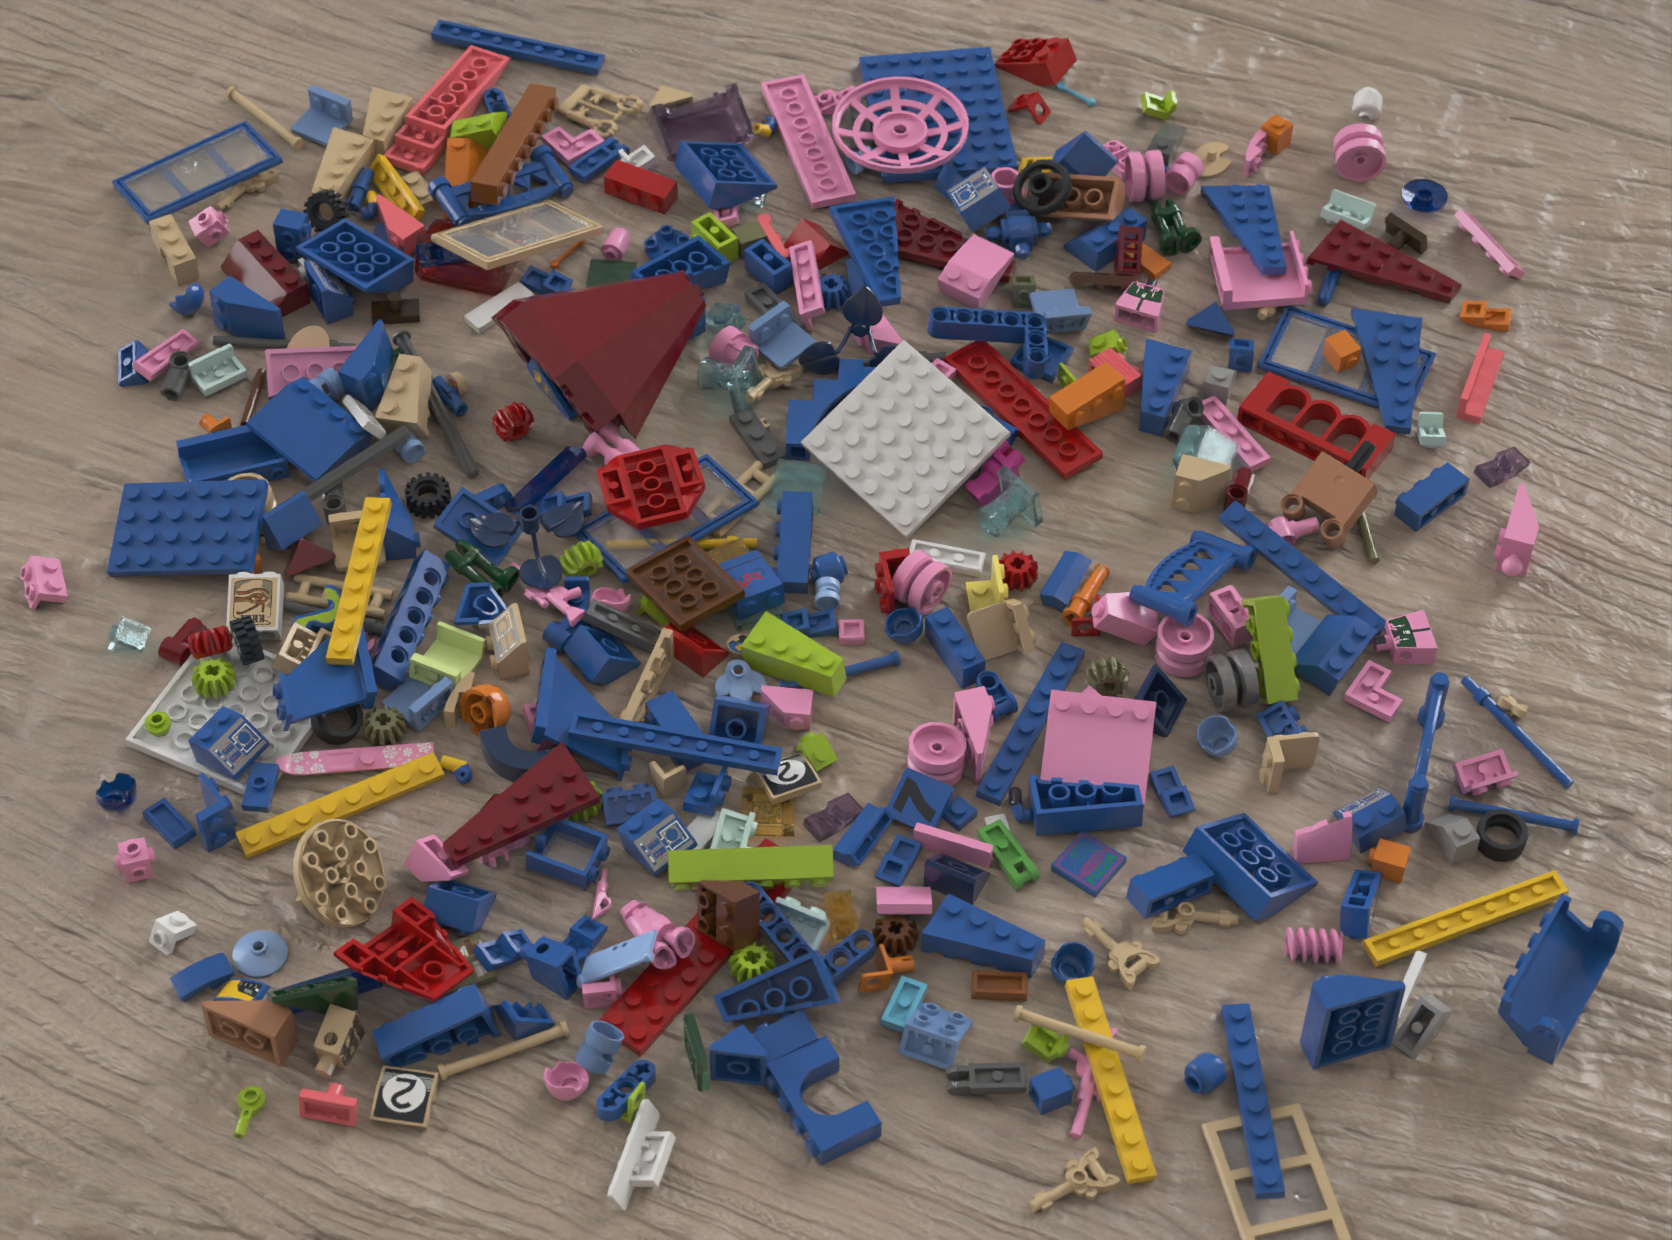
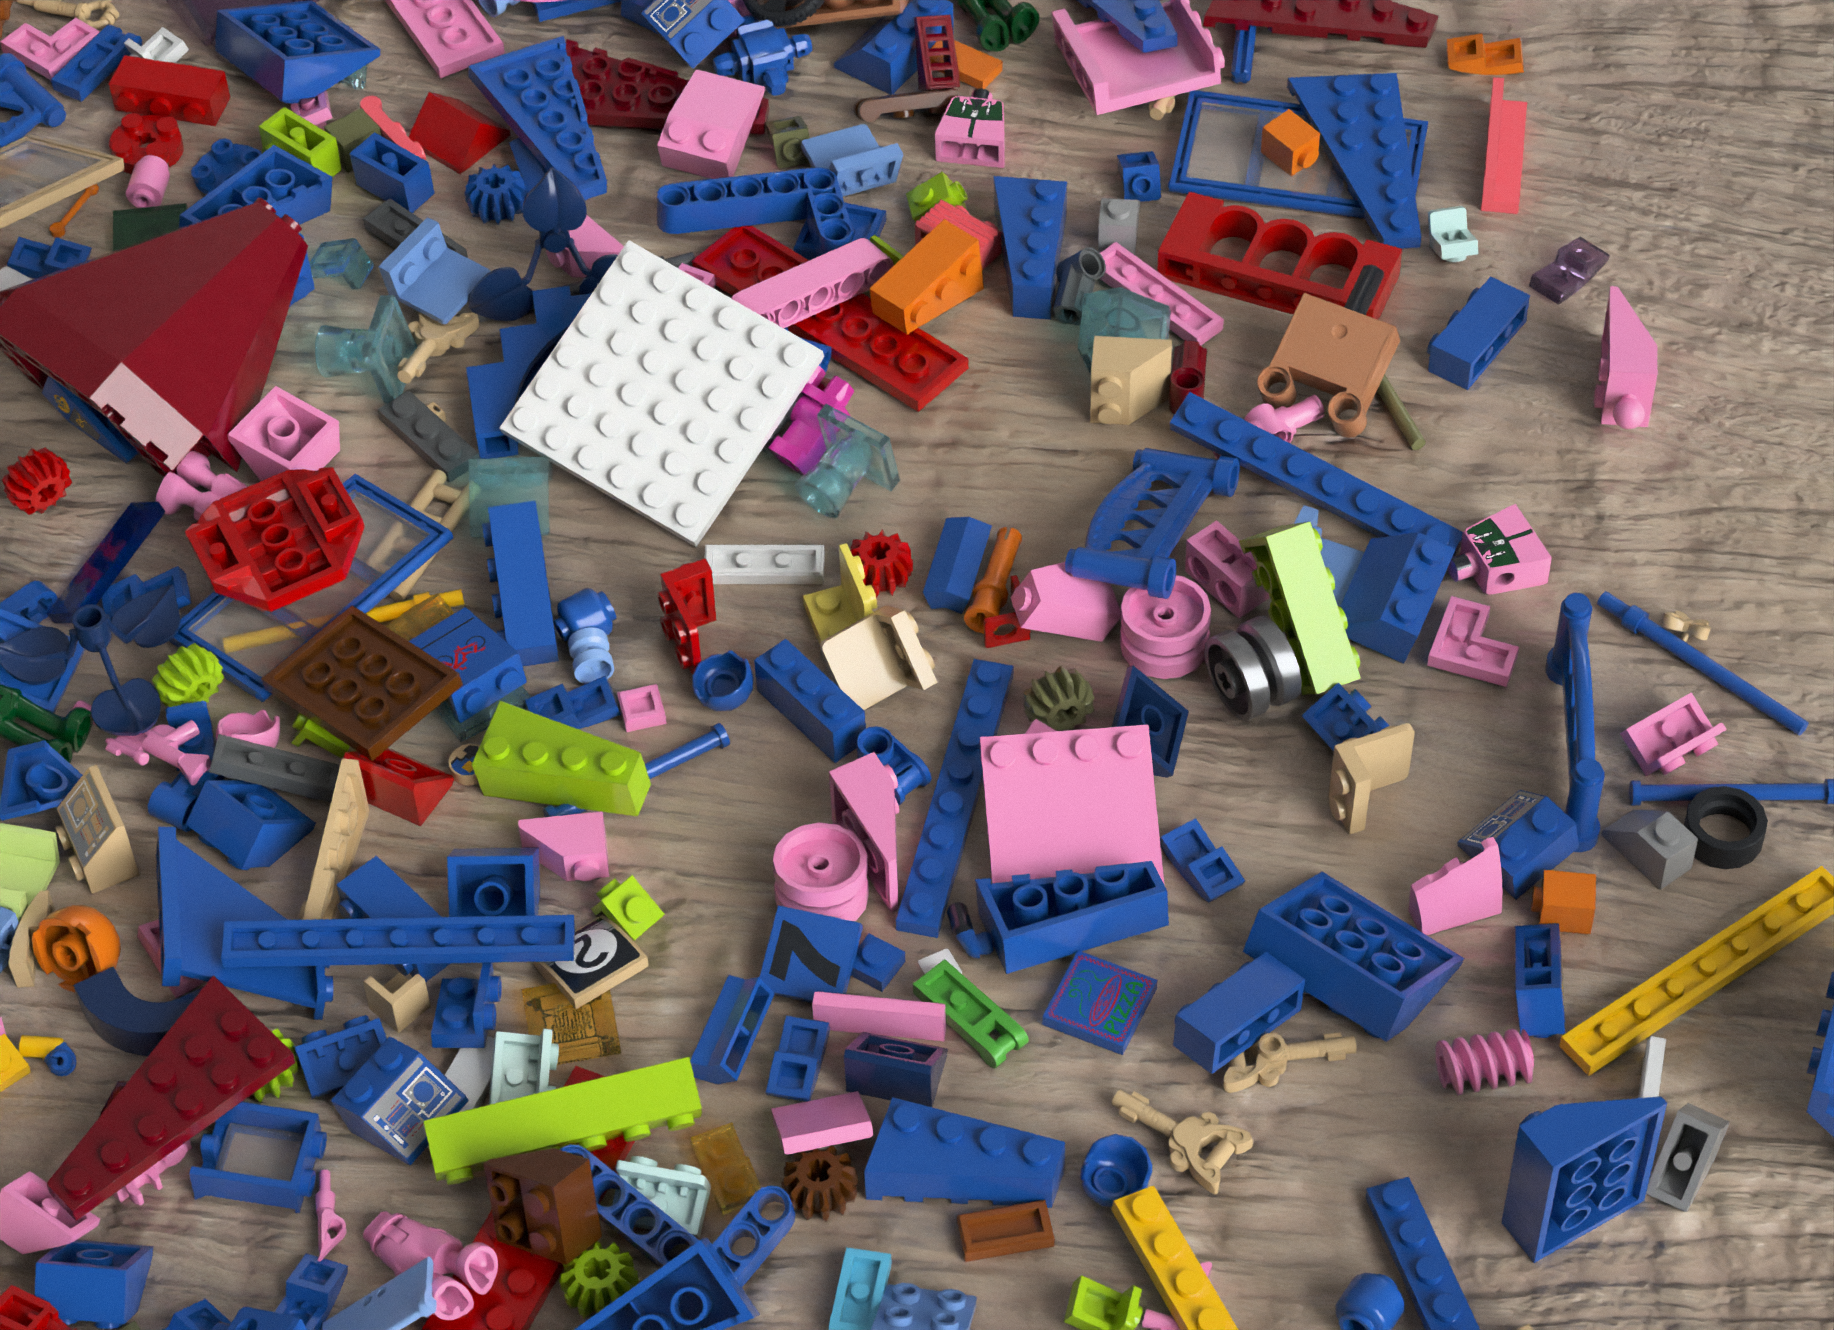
camera: 10 degrees left, 0 degrees up
bright pink piece [709,326,759,375] -> none
light blue plate [715,659,767,700] -> none
bright pink panel [789,240,825,331] -> none
clear purple slope [803,793,863,842] -> none
orange bracket [857,944,915,993] -> none
bright pink wheel [892,550,952,615] -> none
tan bar [1013,1005,1147,1063] -> none
blue slope [1186,302,1235,337] -> none
medium blue hair [1196,715,1238,757] -> none
none -> red plate [109,113,184,174]
none -> bright pink slope [228,386,340,481]
none -> bright pink beam [731,238,894,328]

